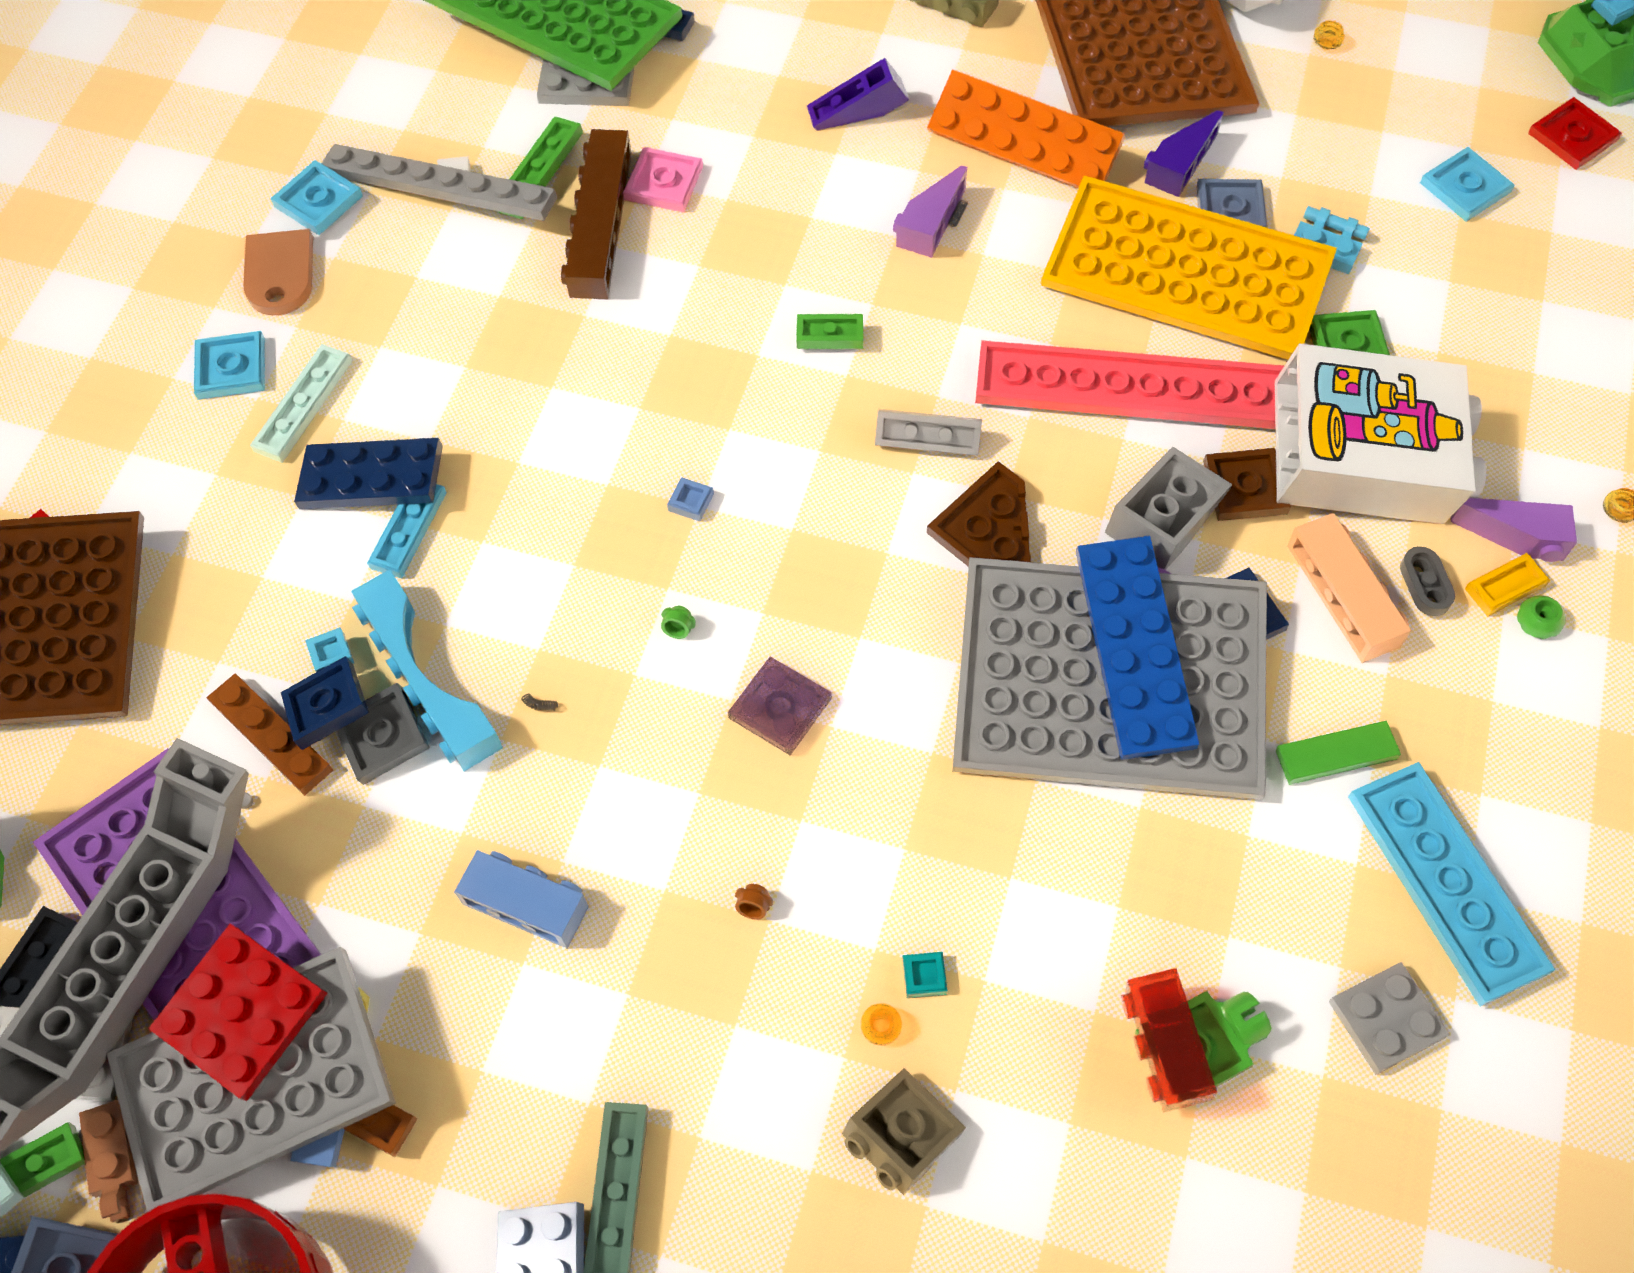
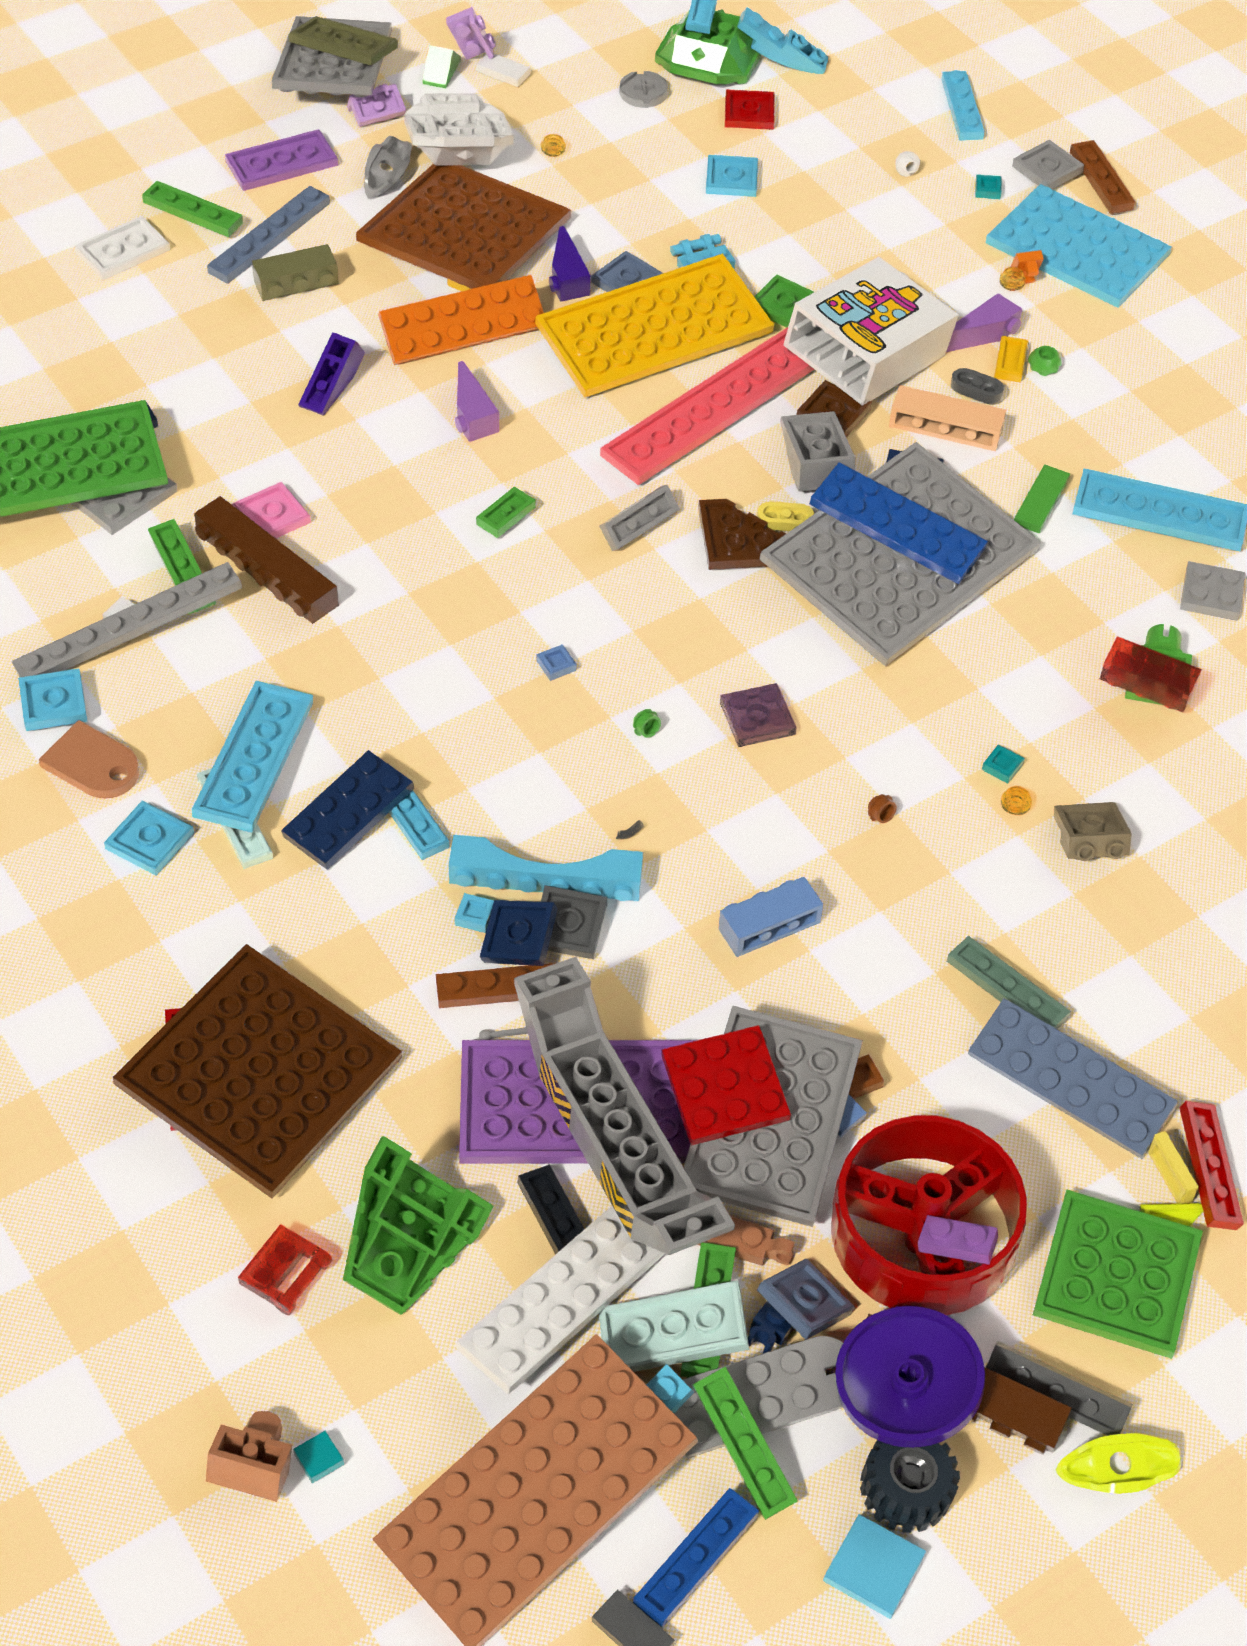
camera: 55 degrees left, 10 degrees down
none -> medium azure plate [192,681,313,833]
none -> light grey tile [619,71,668,108]
none -> light yellow plate [757,501,814,531]

